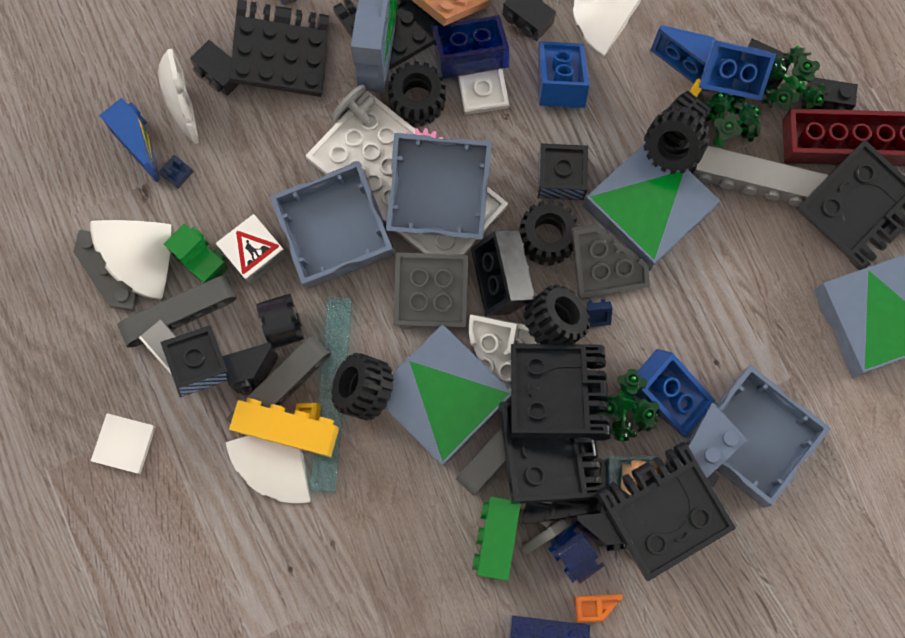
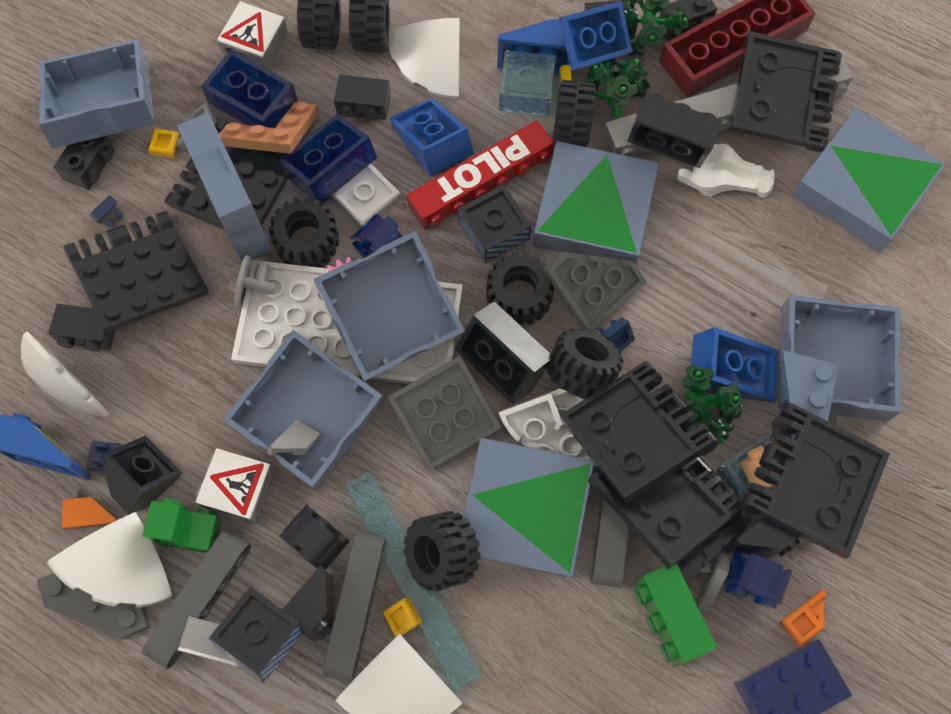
camera: 30 degrees left, 5 degrees down
yellow brick [229,398,339,457] -> none
black tyre [644,106,710,174] -> none
none -> orange tile [62,497,118,530]
none -> black slope [101,435,182,515]
none -> light grey tile [267,420,320,455]
none -> clear blue brick [350,214,404,258]
none -> red brick [406,120,554,230]
none -> clear light blue container [499,51,555,116]
none -> black brick [627,92,723,168]
none -> white animal [677,144,775,198]

